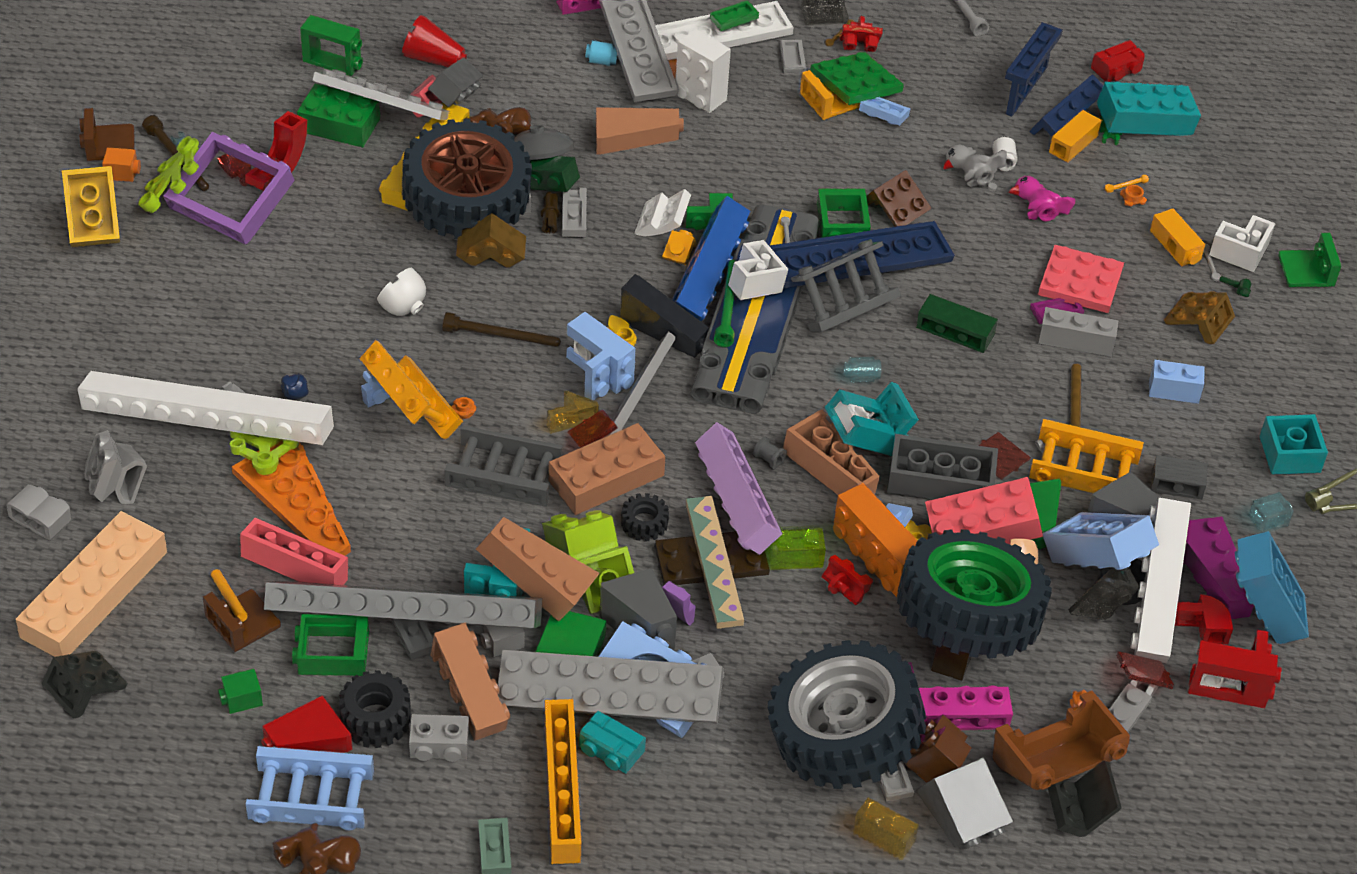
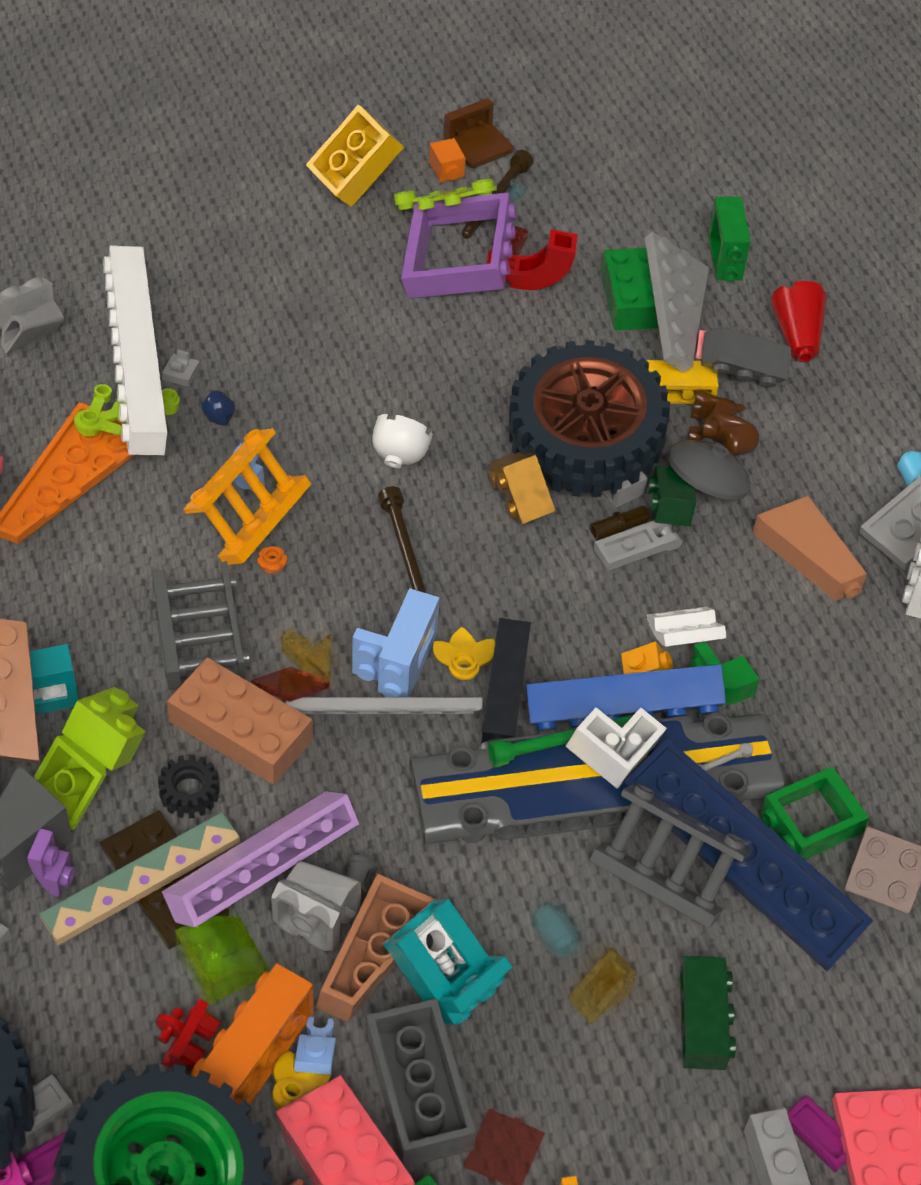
camera: 65 degrees right, 5 degrees up
none -> light grey piece [271,861,361,952]
none -> clear yellow slope [567,947,636,1024]

